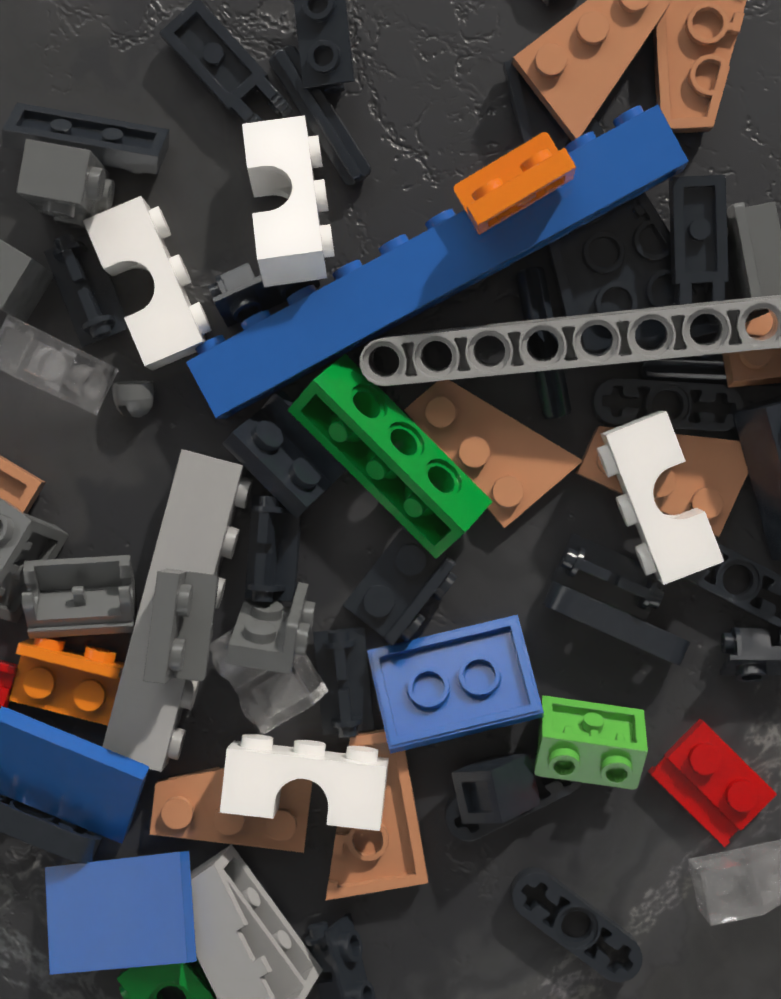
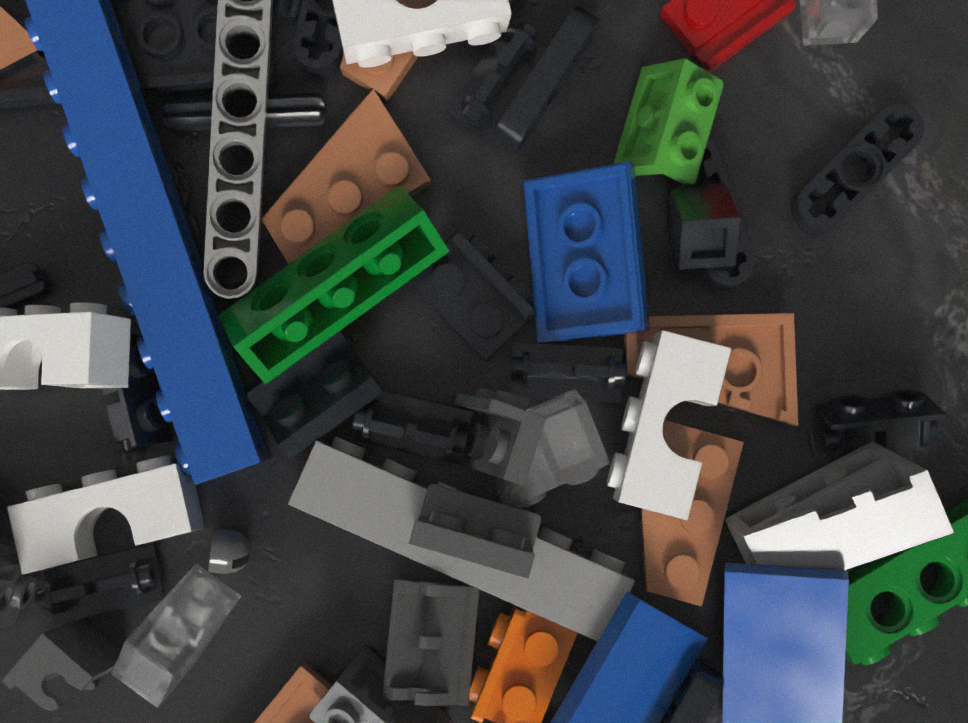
camera: 75 degrees left, 5 degrees down
orange bracket [454,132,576,235] -> none

